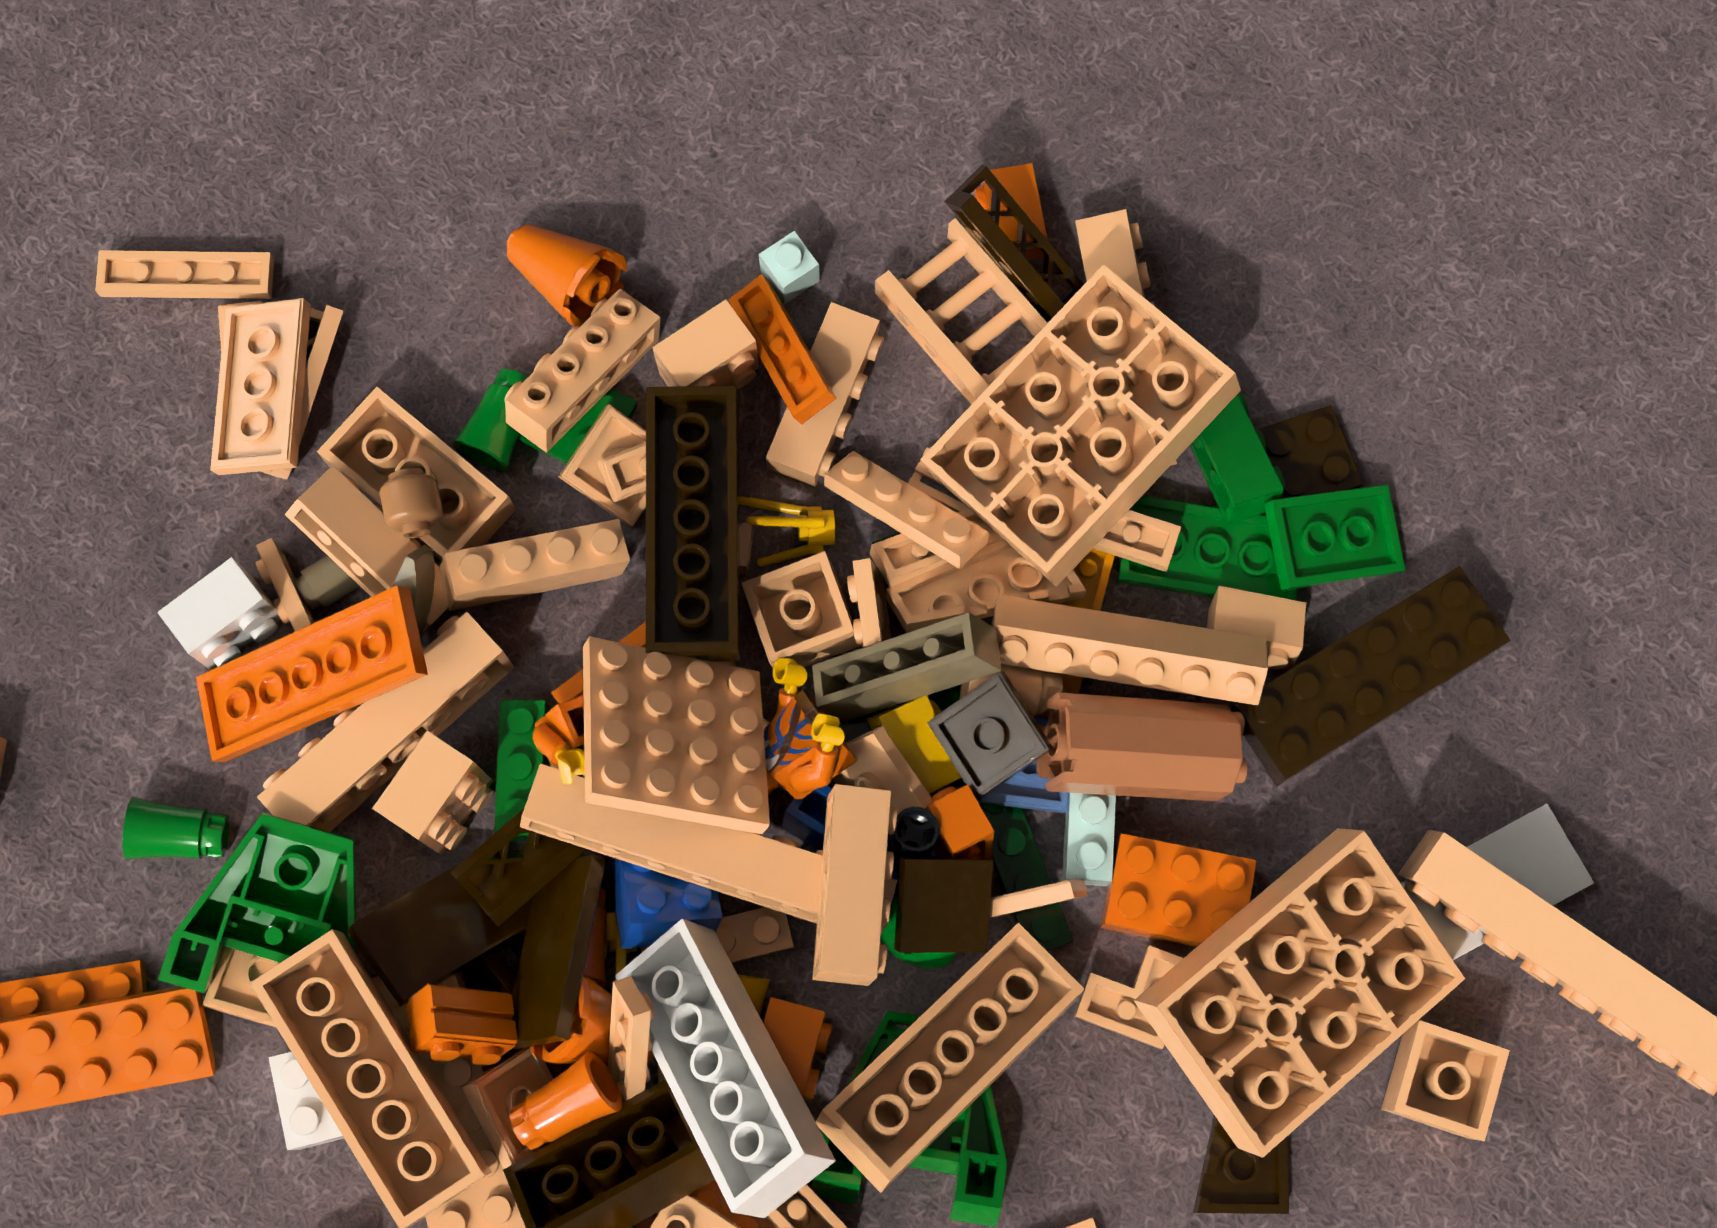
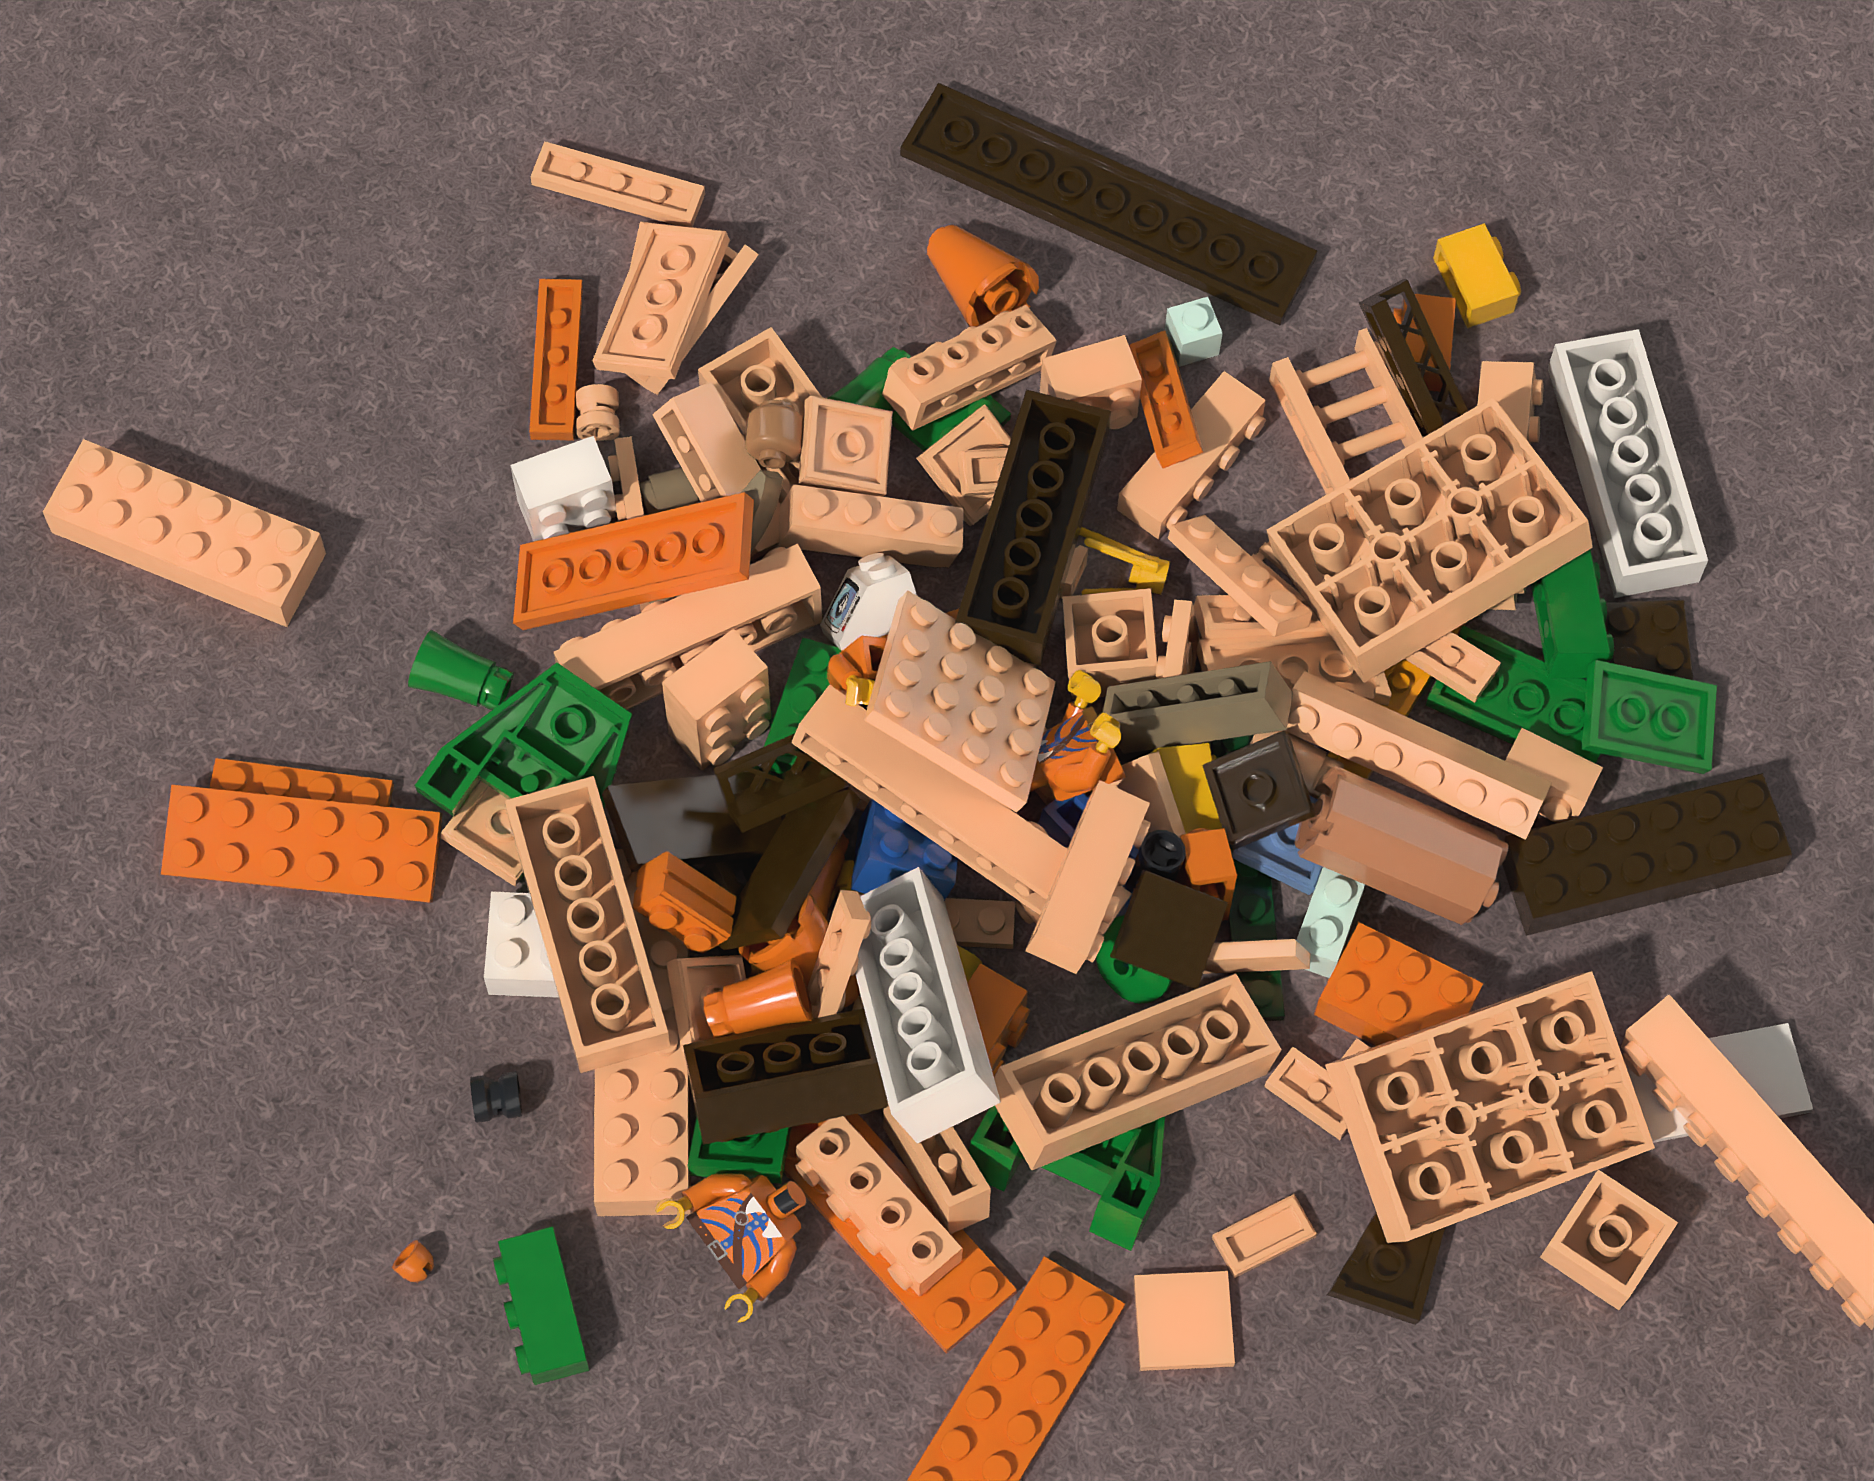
camera: 15 degrees right, 10 degrees down
none -> orange plate [529,279,583,441]
none -> light nougat wheel [576,384,620,441]
none -> light nougat plate [798,395,893,497]
none -> white slope [820,553,917,651]
none -> dark brown plate [900,83,1318,326]
none -> light nougat tile [1212,1194,1317,1278]
none -> yellow brick [1433,223,1521,328]
none -> white brick [1548,329,1708,598]

